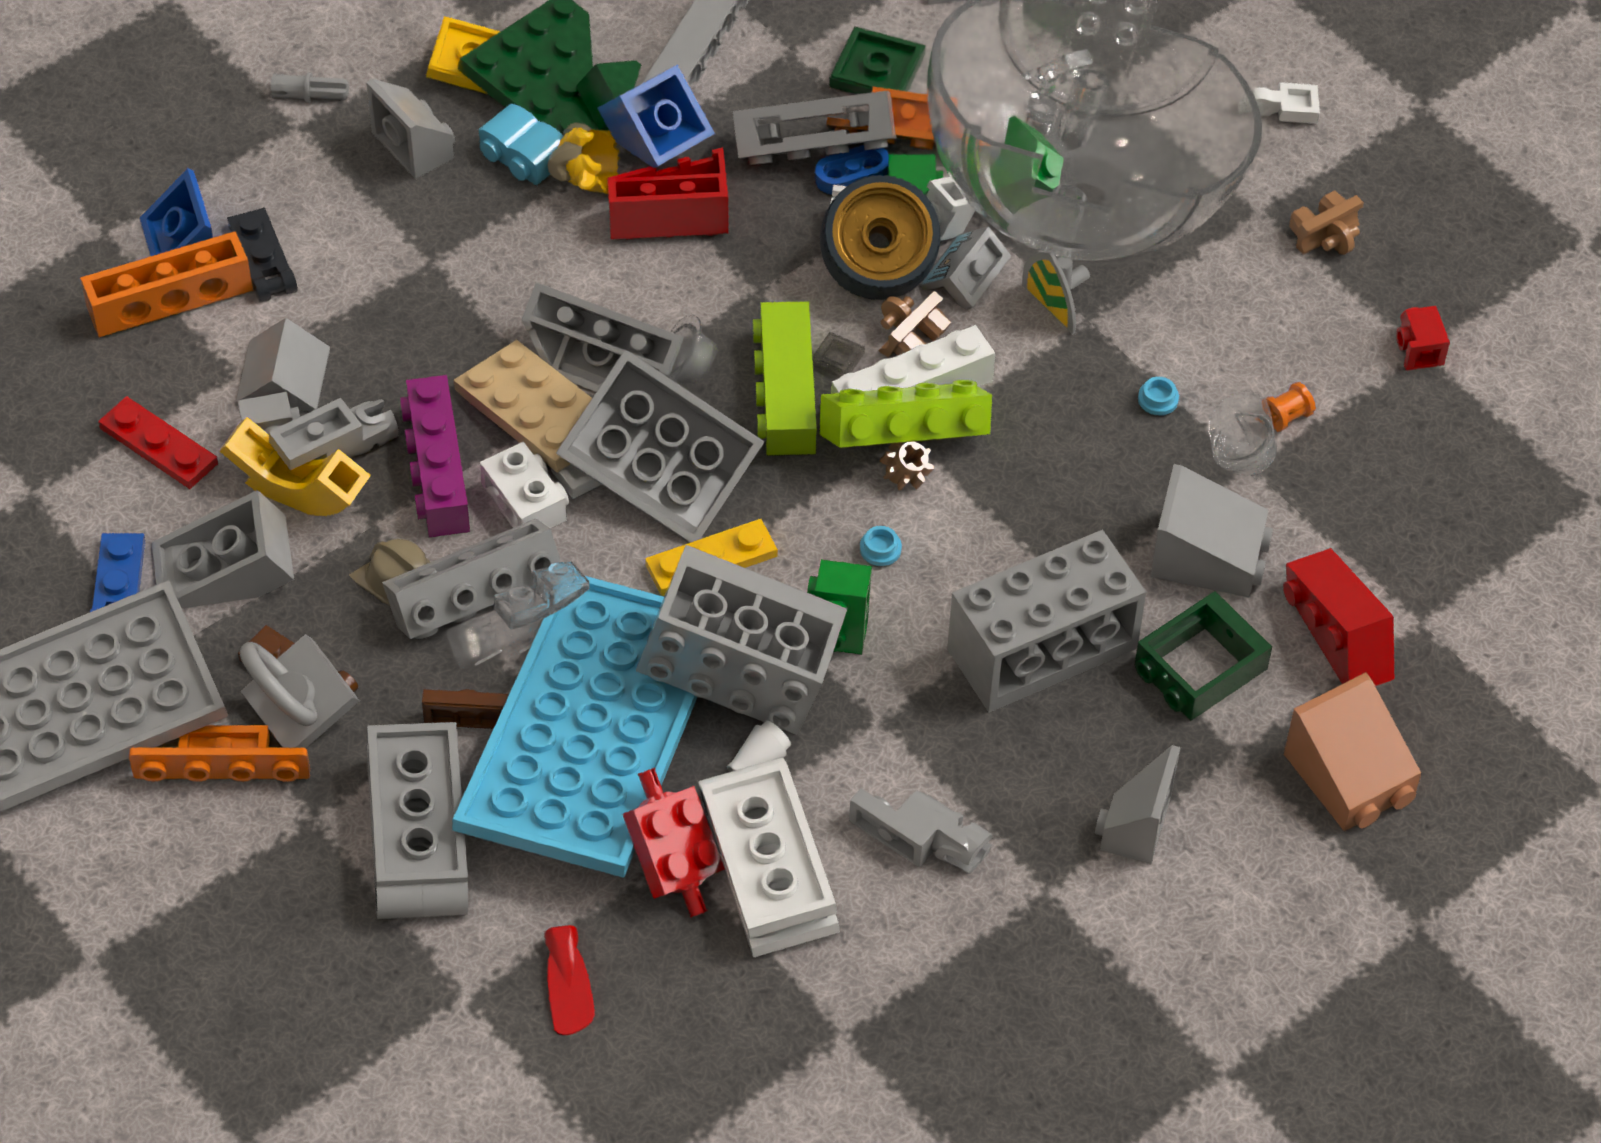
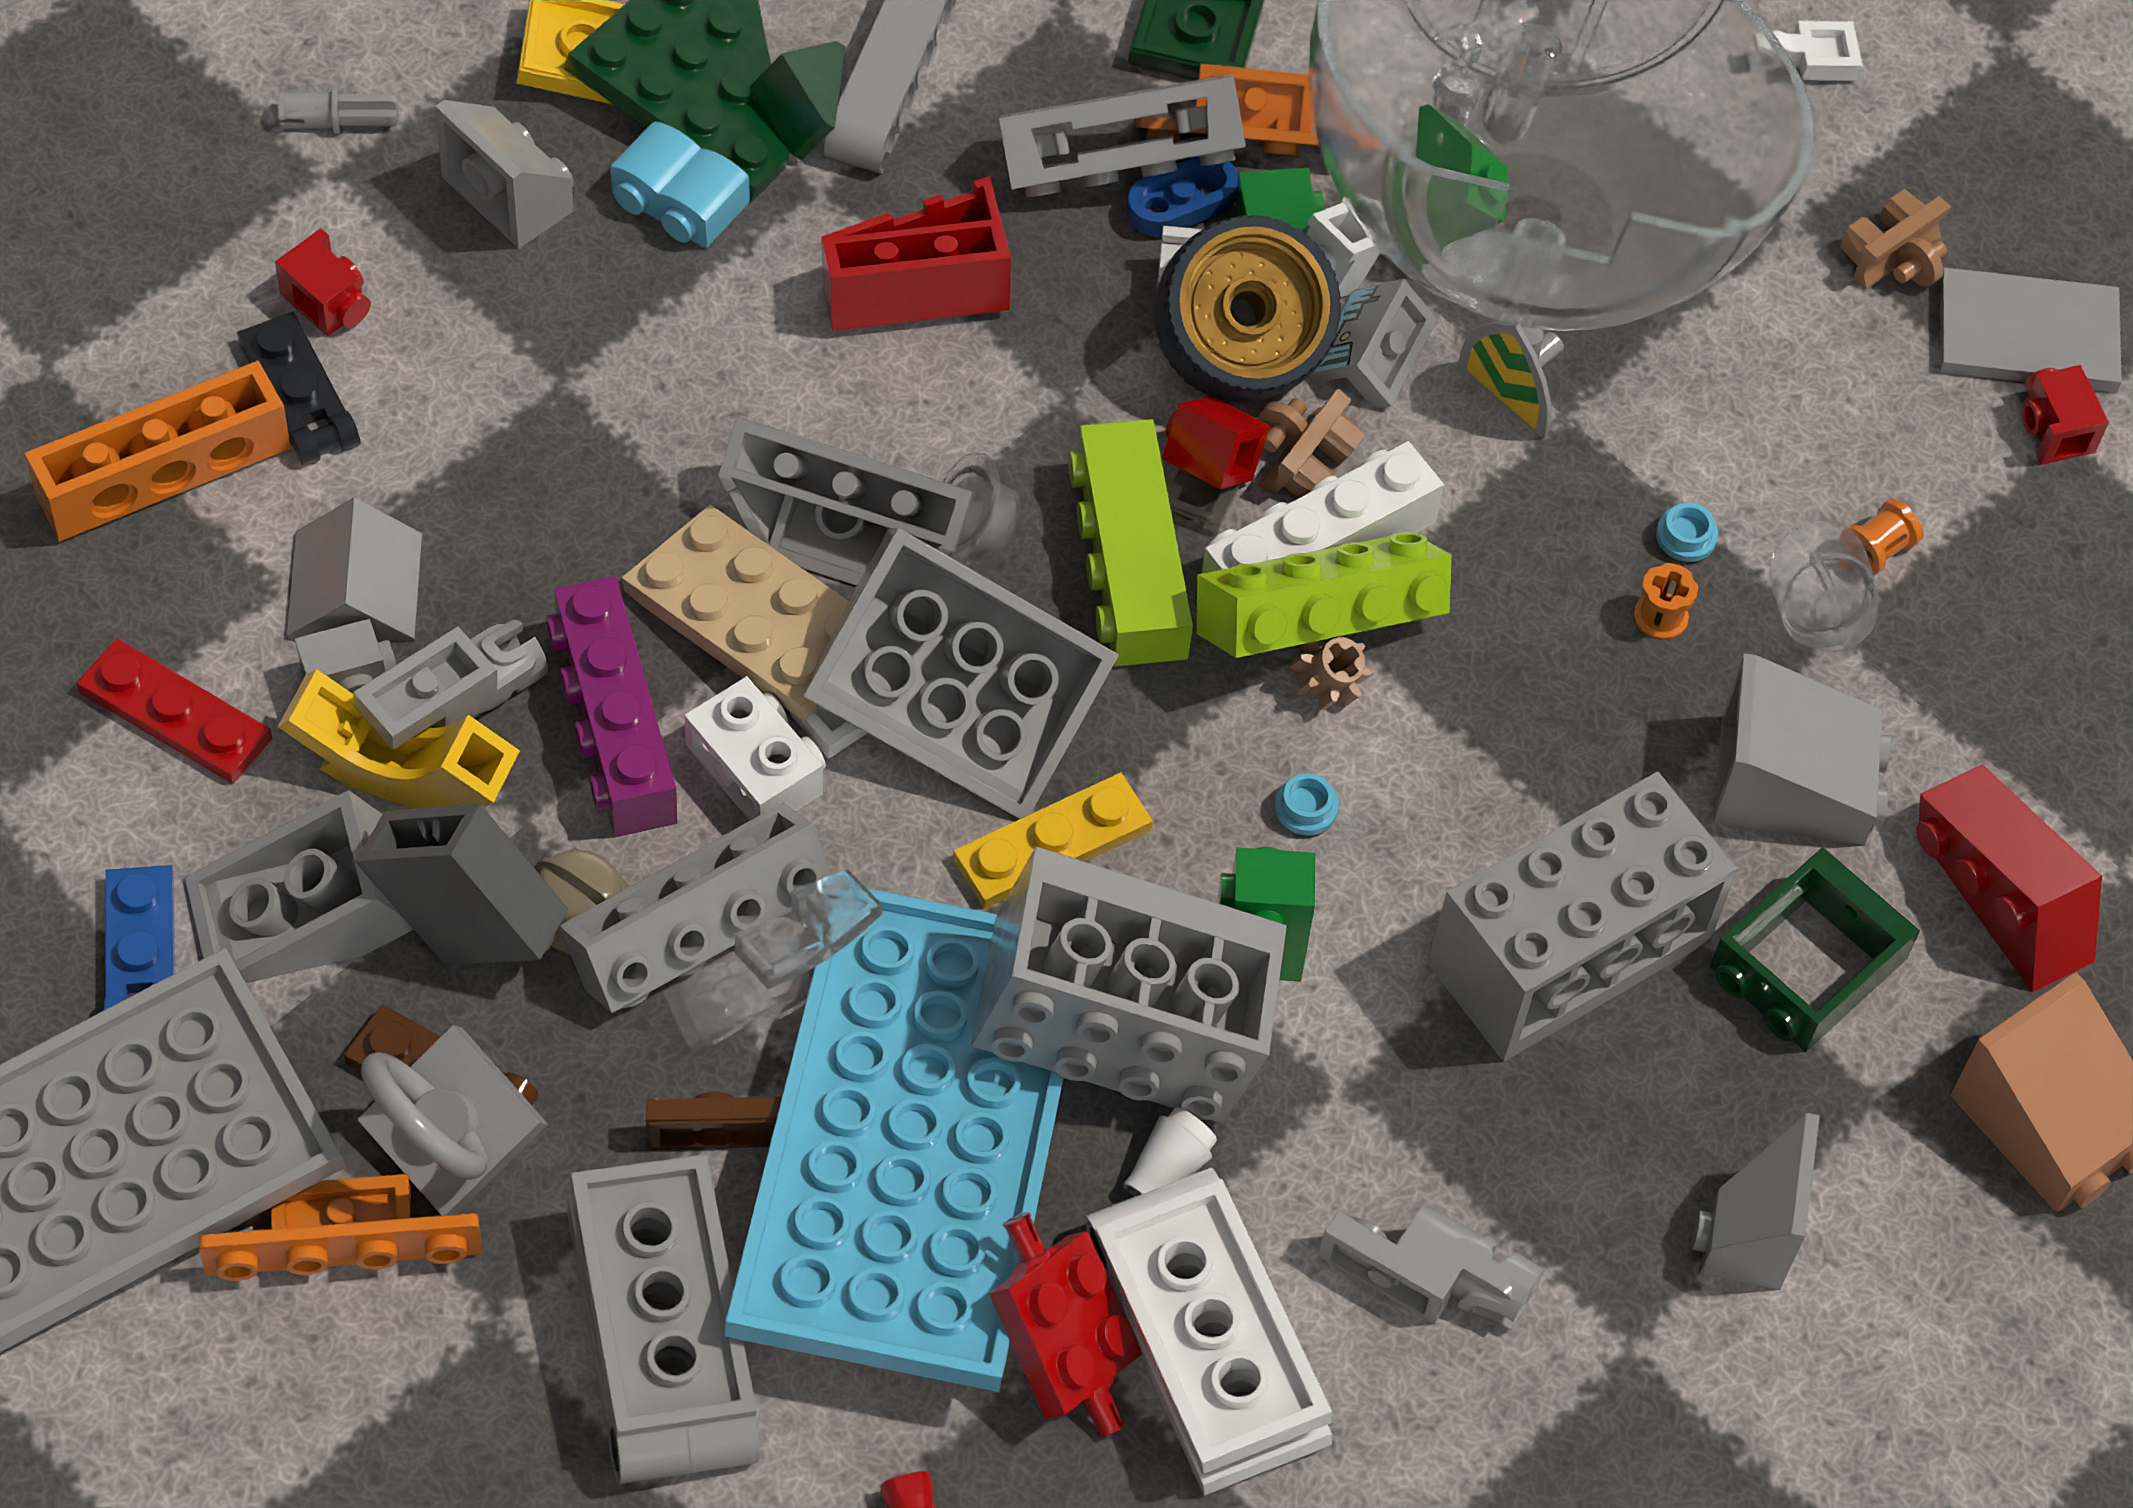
camera: 10 degrees left, 5 degrees up
blue slope [140,168,213,256] -> none
yellow hair [548,123,620,194] -> none
blue slope [598,64,715,168] -> none
none -> red brick [275,228,371,337]
none -> dark grey brick [354,804,569,965]
none -> red brick [1162,396,1270,489]
none -> orange bush [1634,563,1698,640]
none -> light grey tile [1940,267,2122,393]

